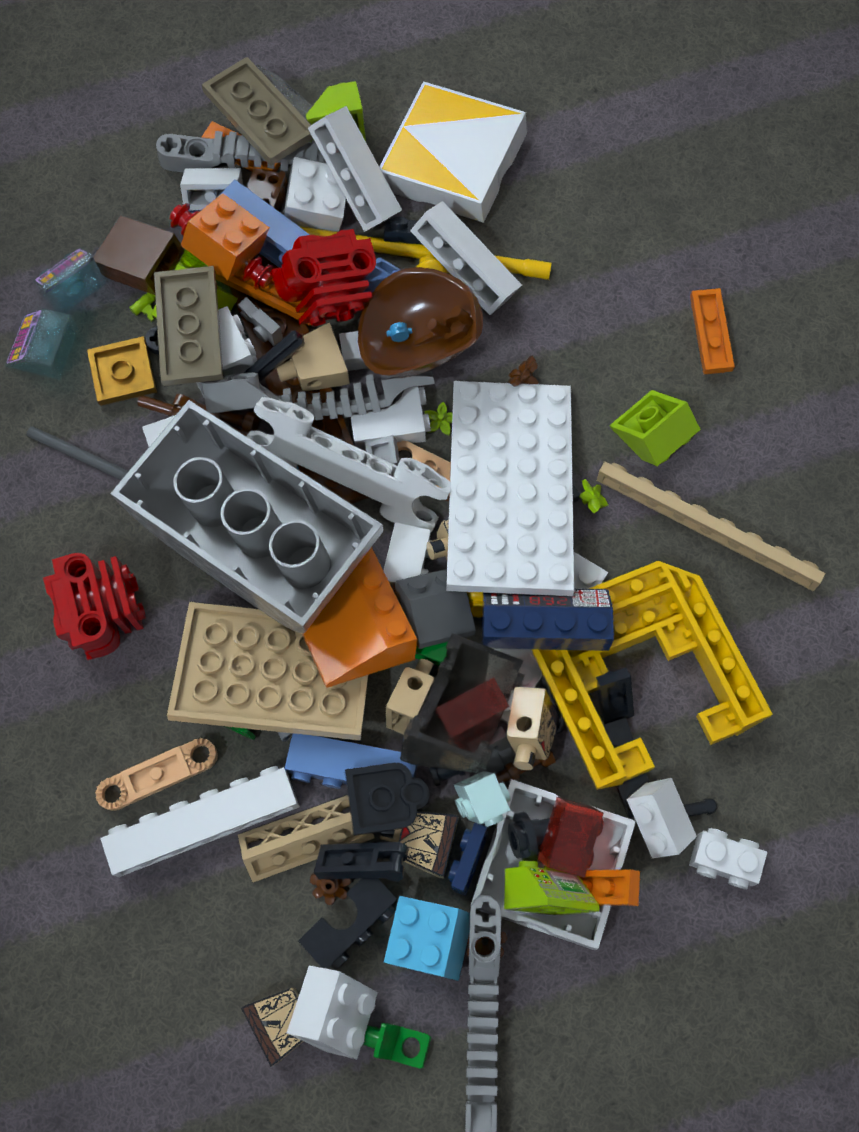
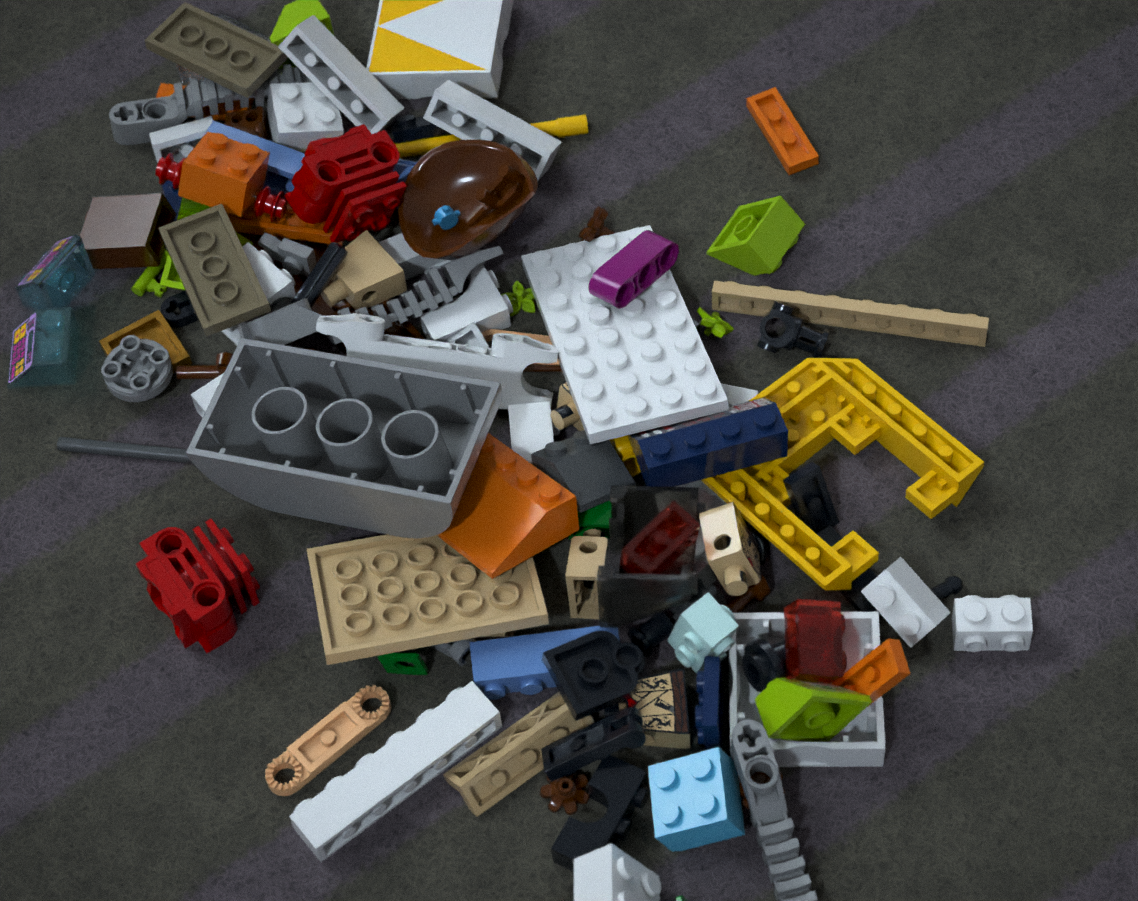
camera: 15 degrees left, 15 degrees down
none -> light grey tile [101,335,173,402]
none -> magenta beam [588,230,679,309]
none -> black connector [757,300,830,358]

